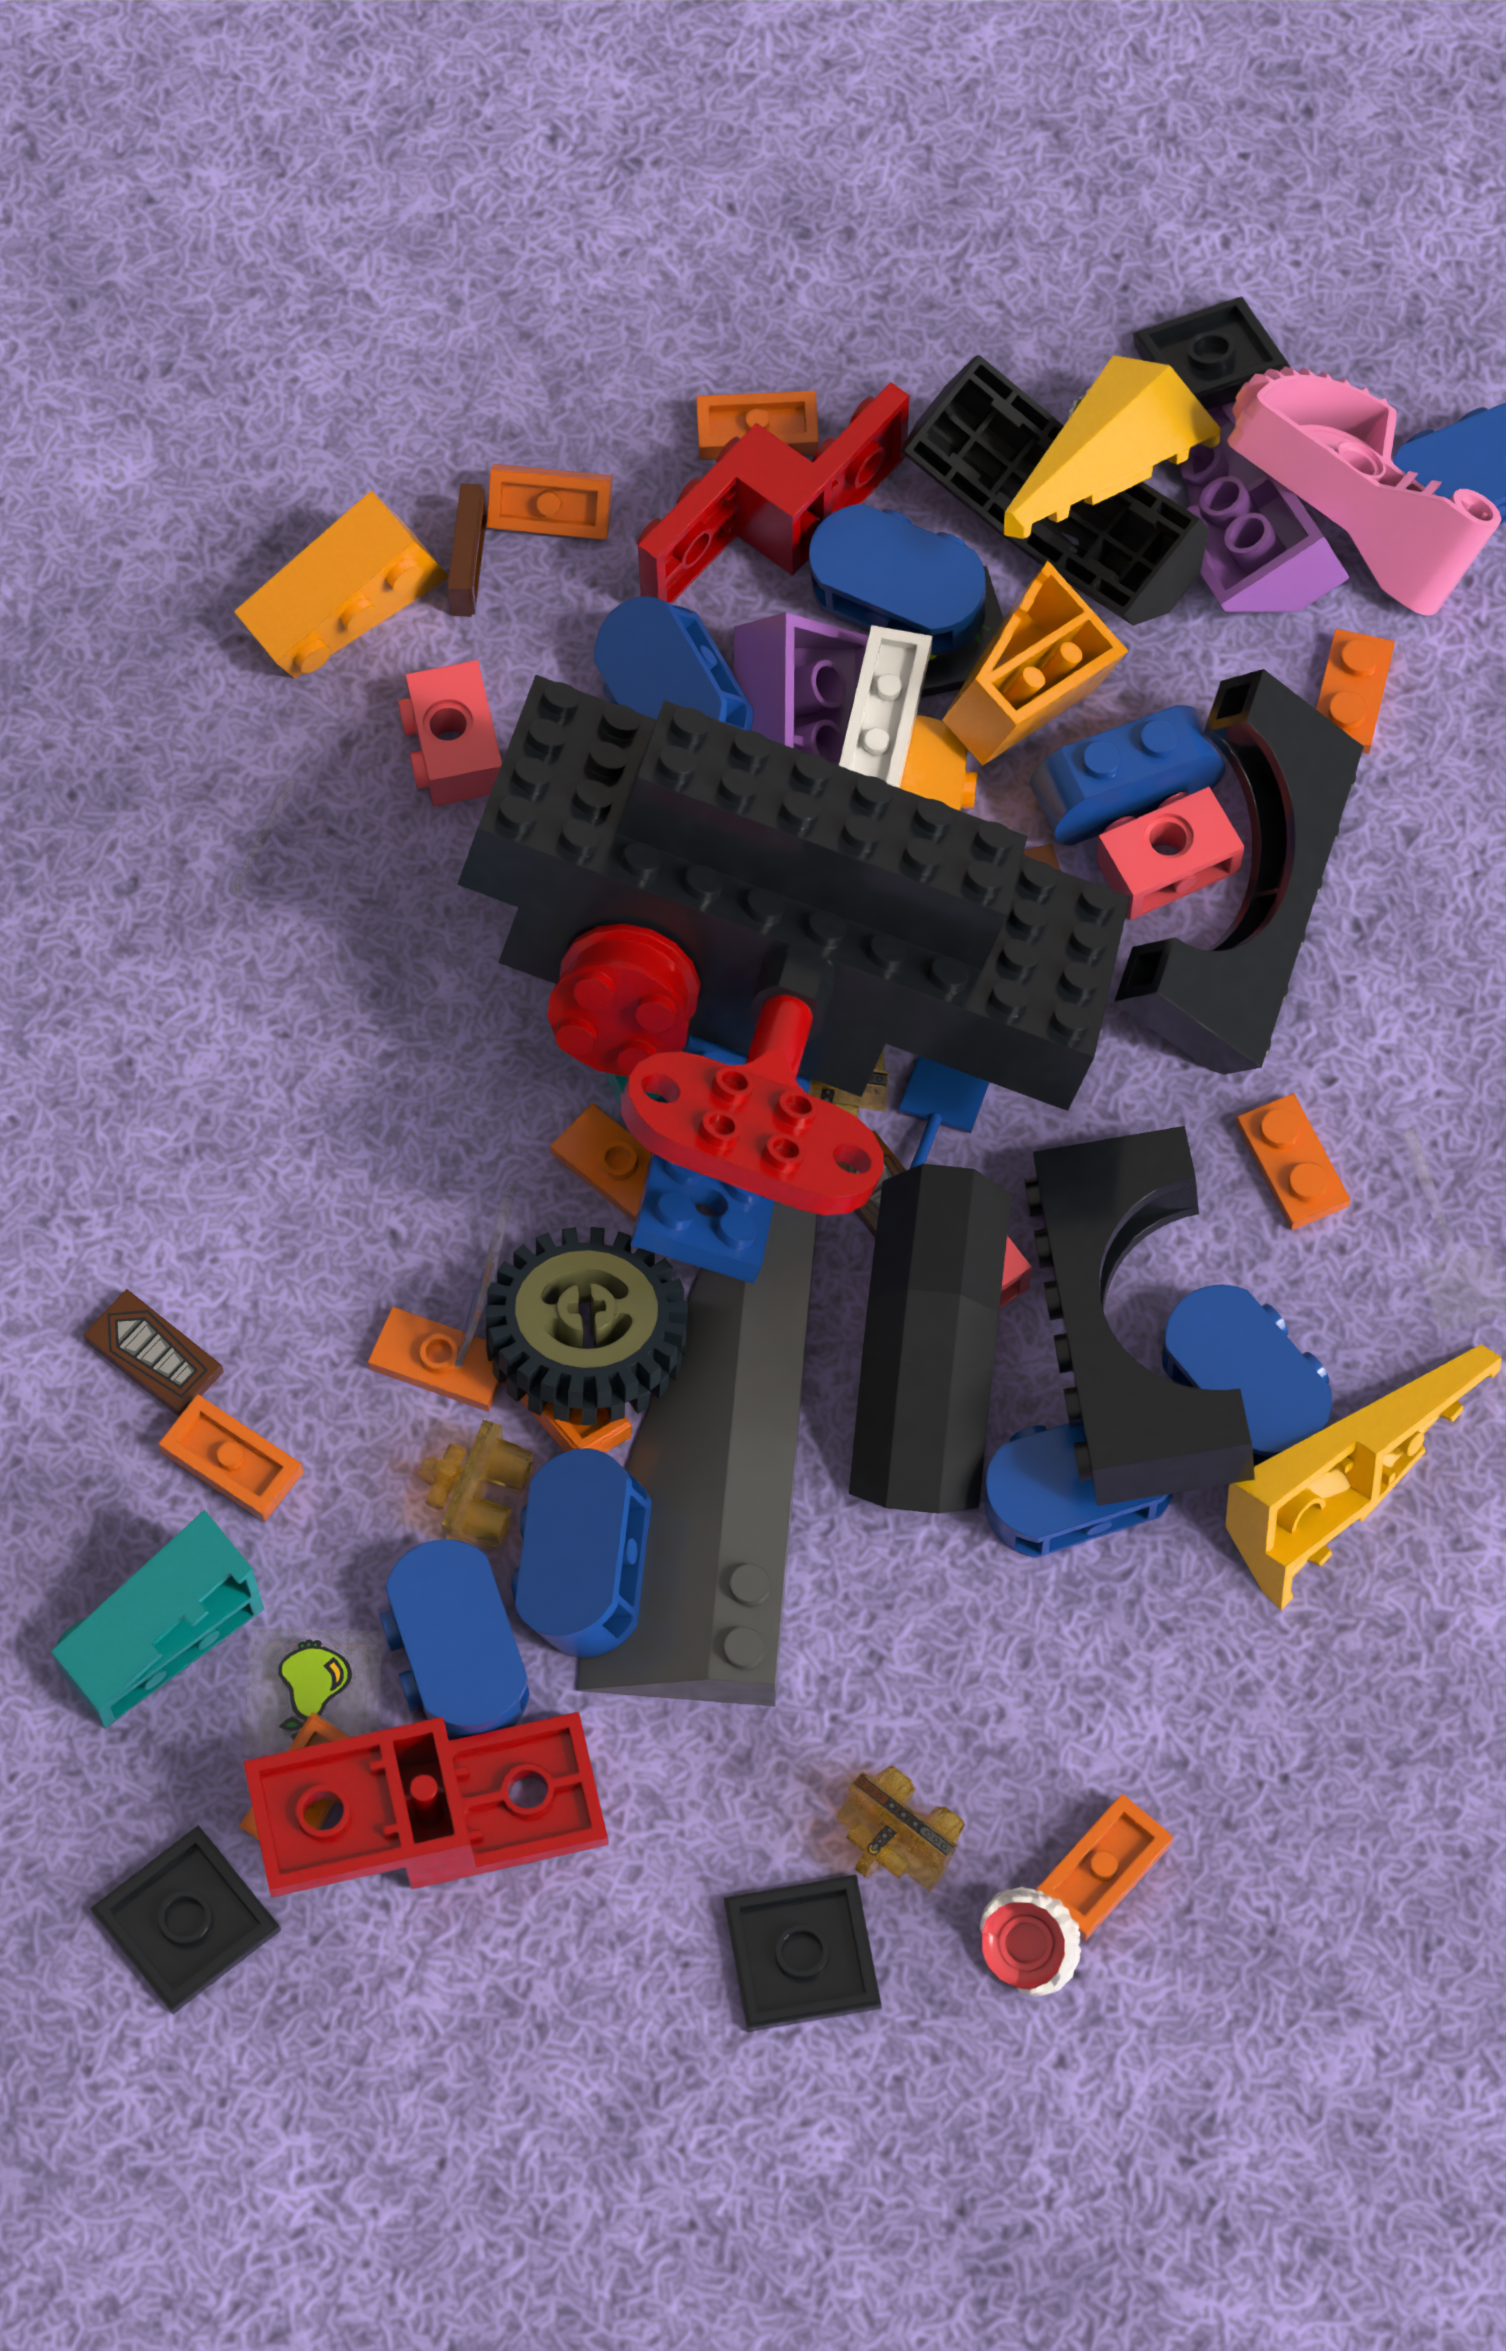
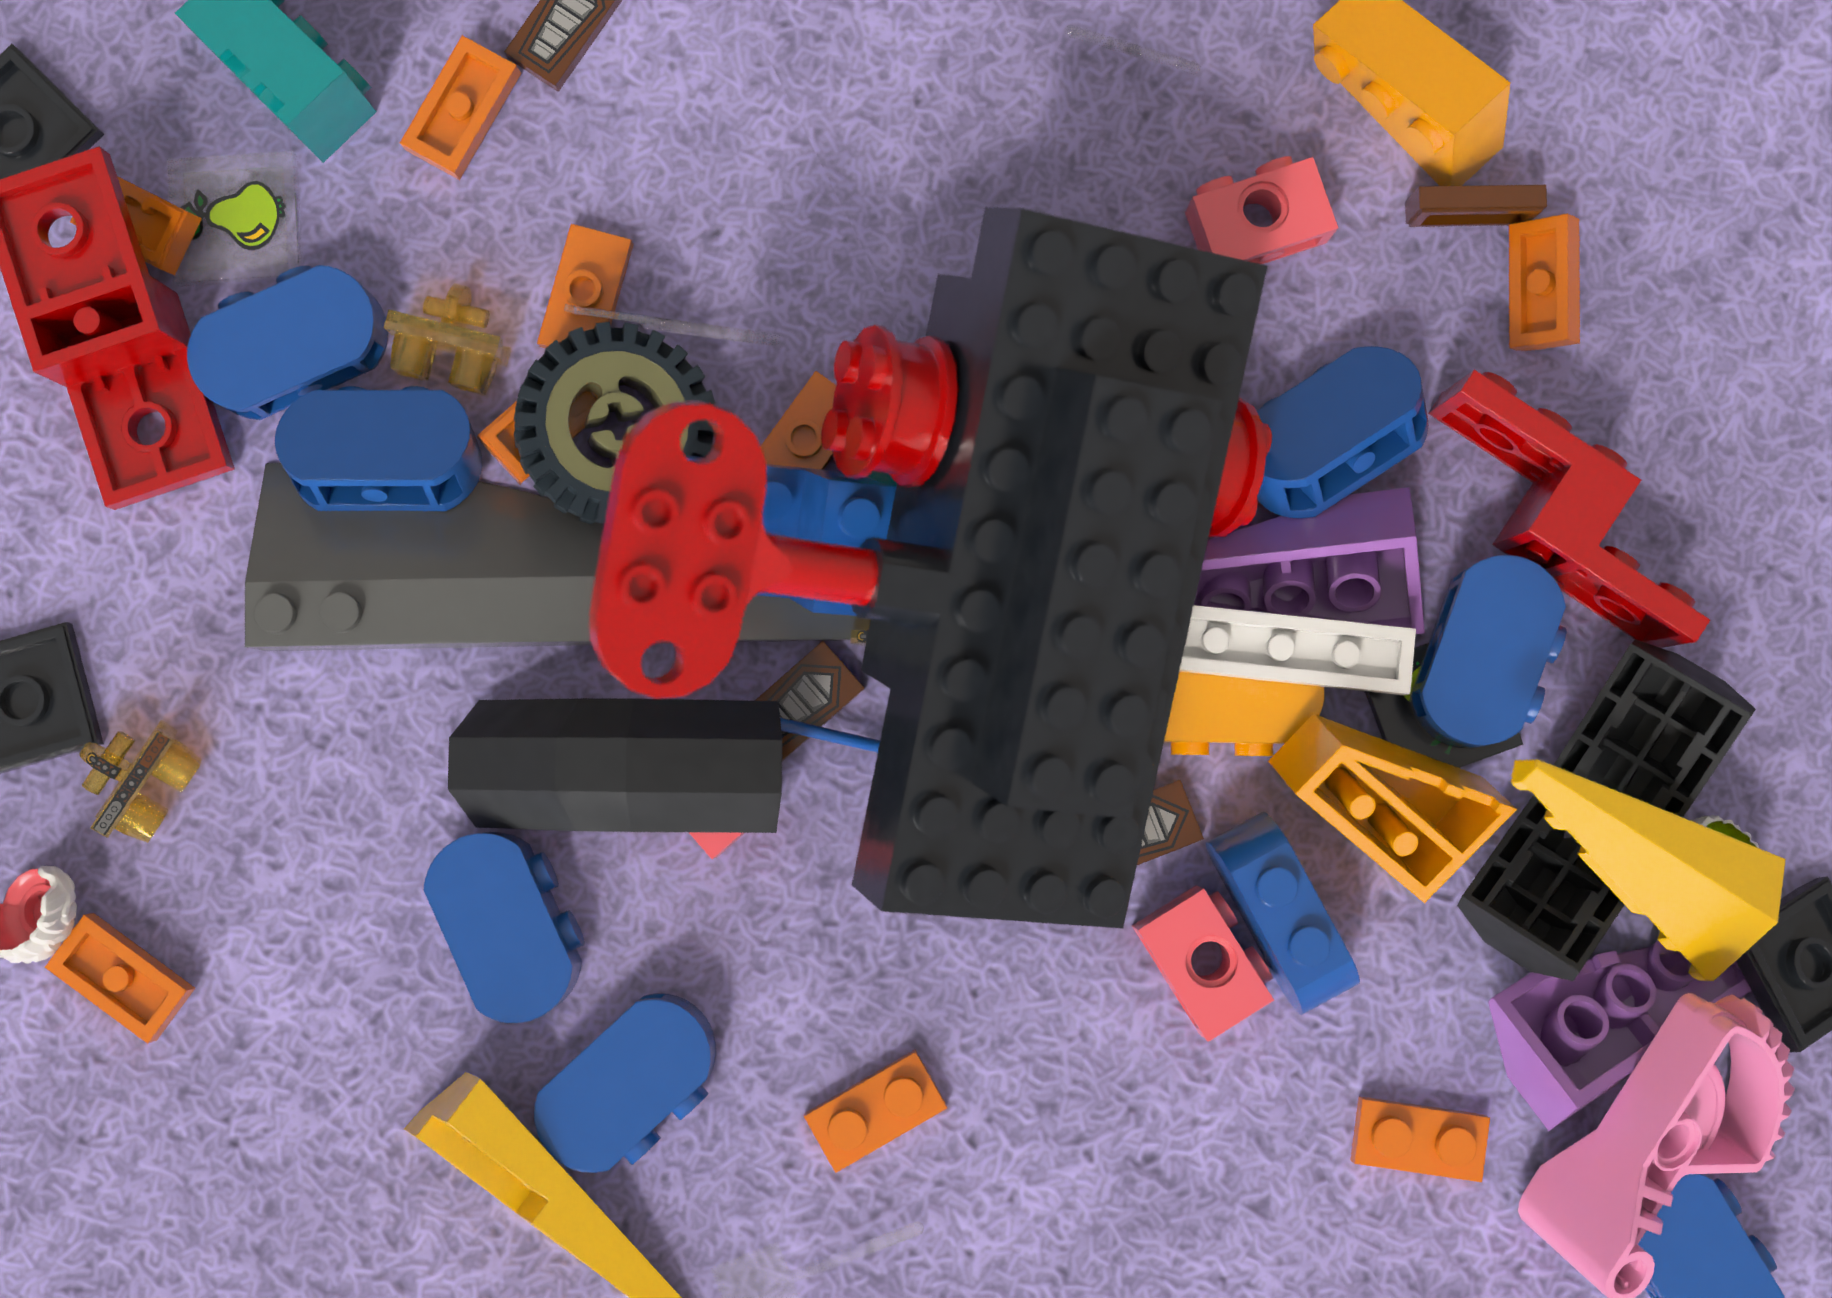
camera: 80 degrees right, 20 degrees up
orange plate [696,391,819,460] -> none
black arch [1024,1126,1255,1506] -> none
black arch [1114,669,1364,1075] -> none

